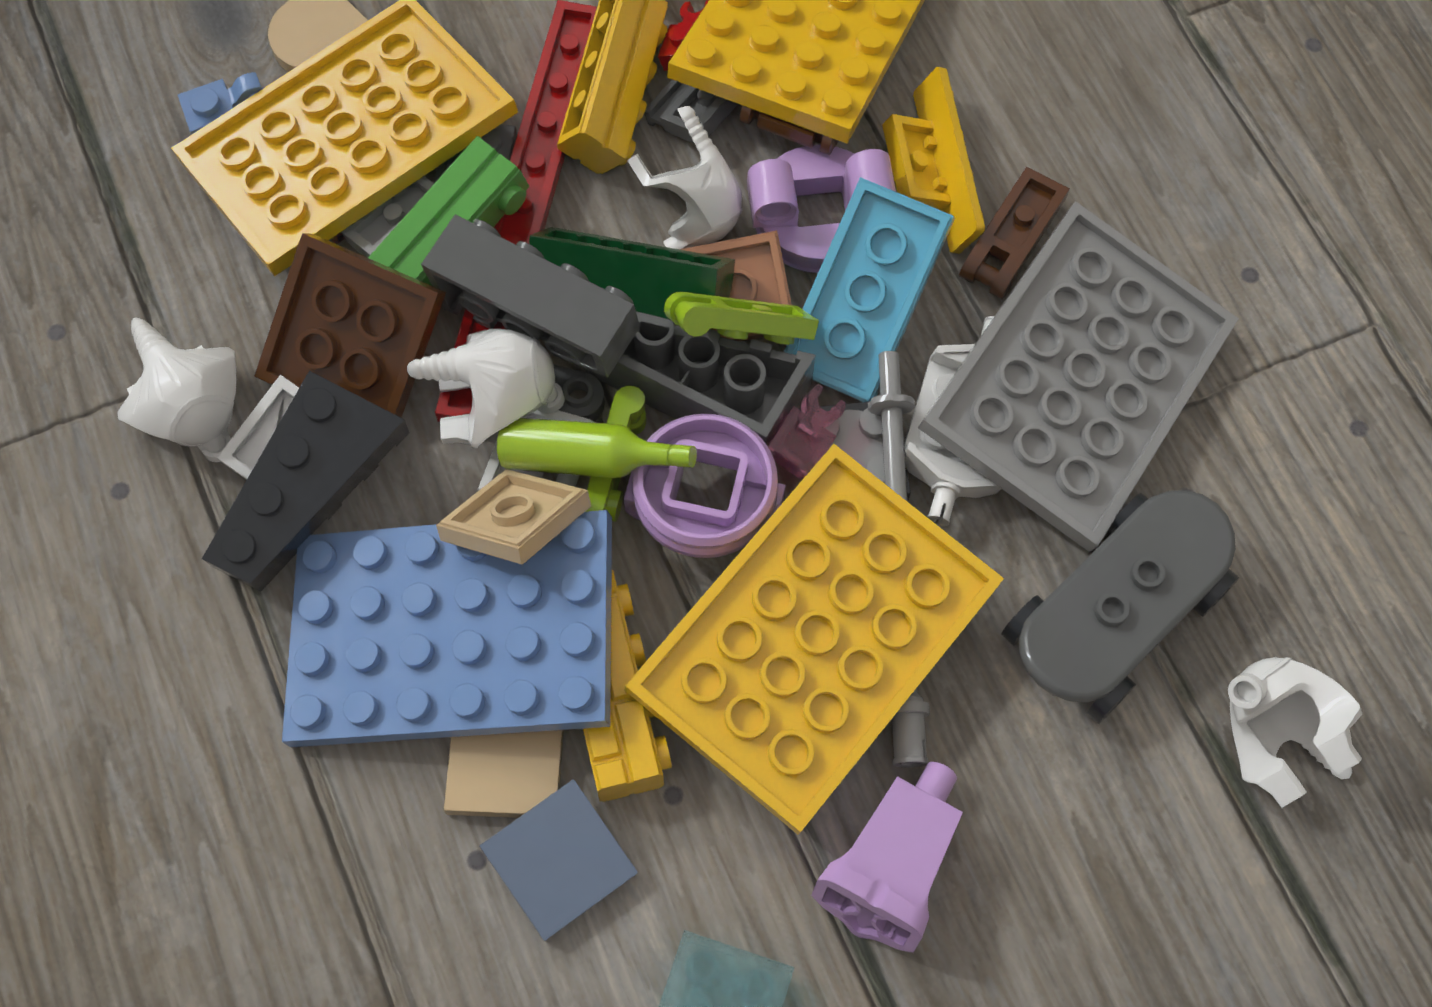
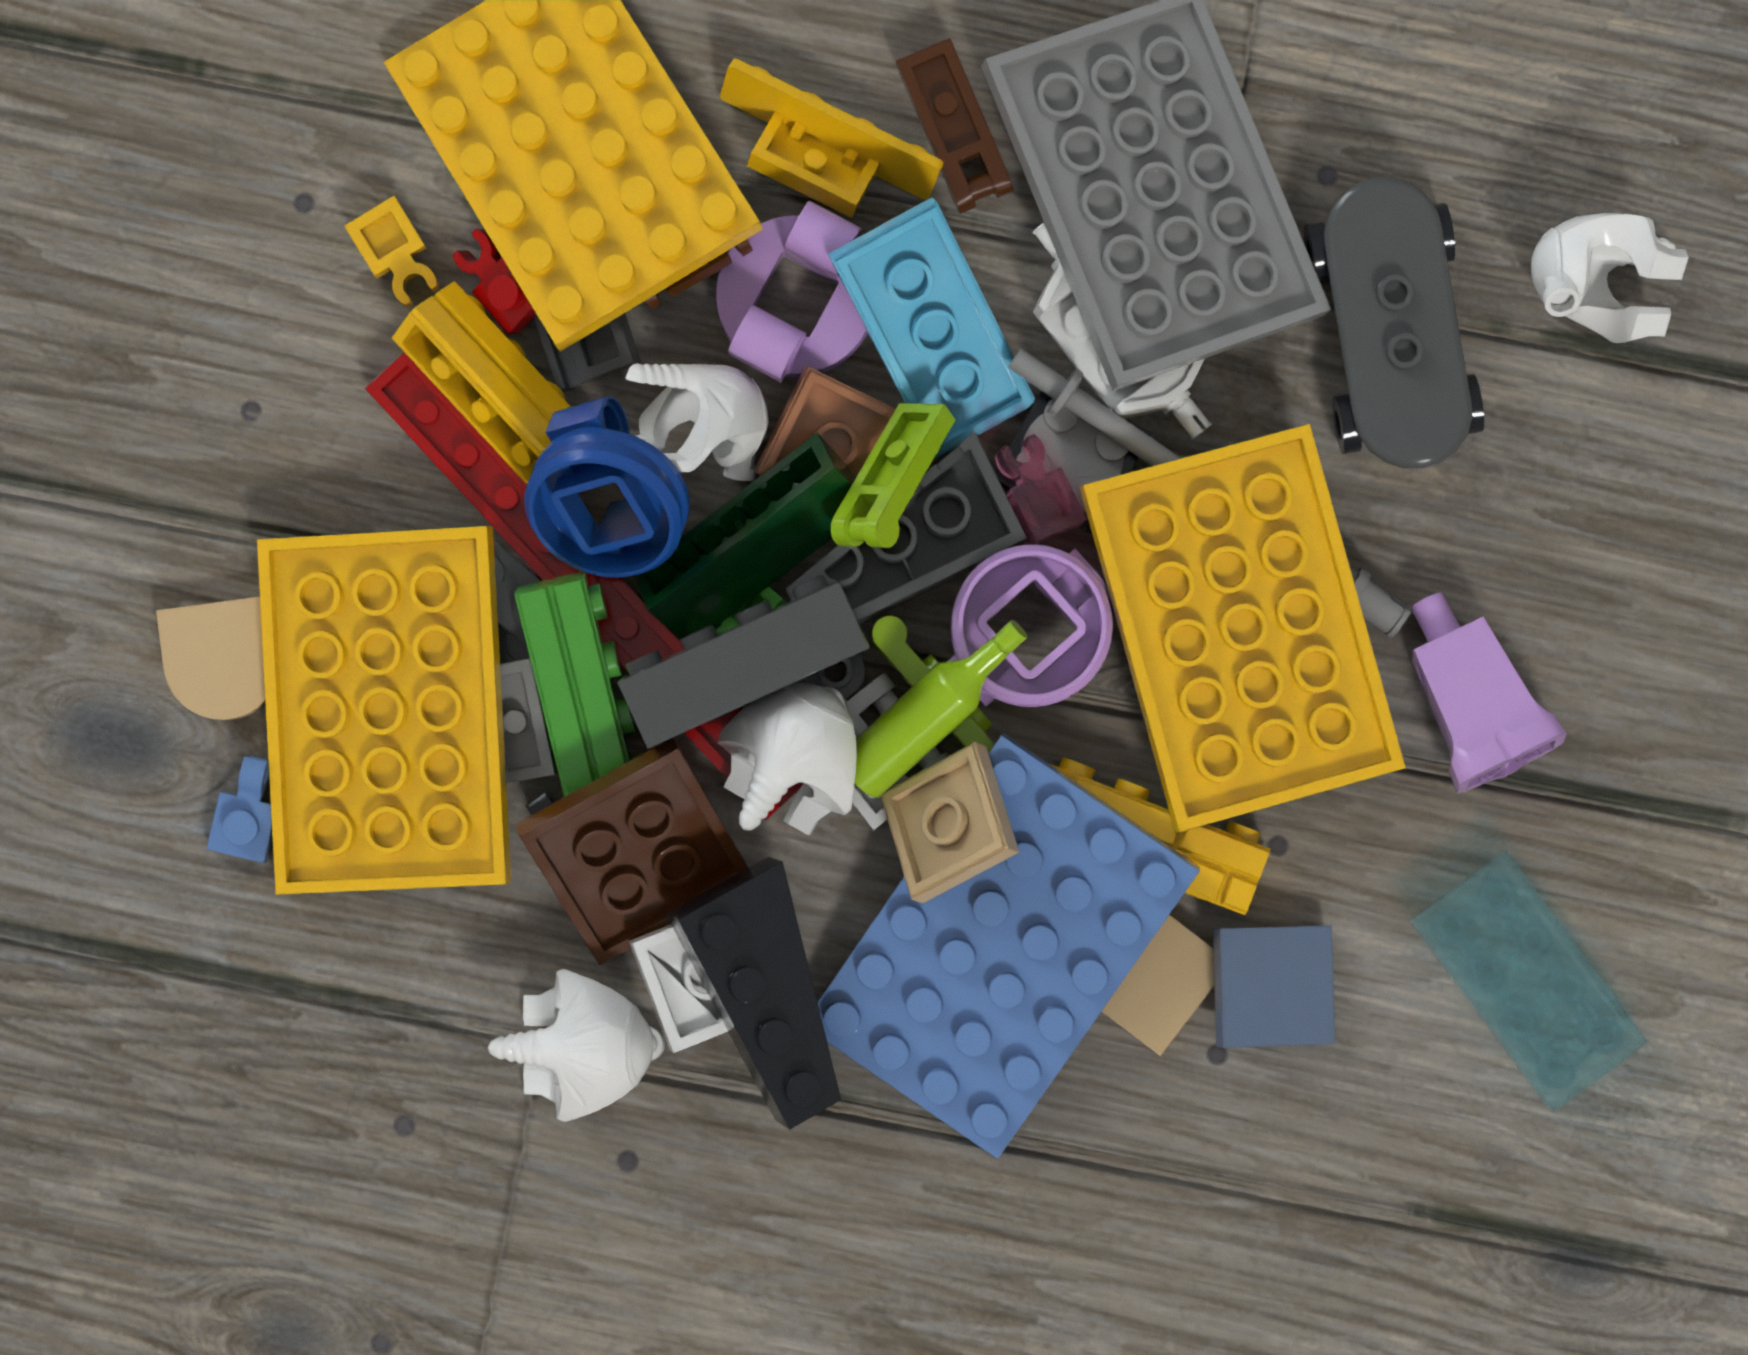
camera: 55 degrees left, 20 degrees up
none -> blue piece [524,396,690,578]

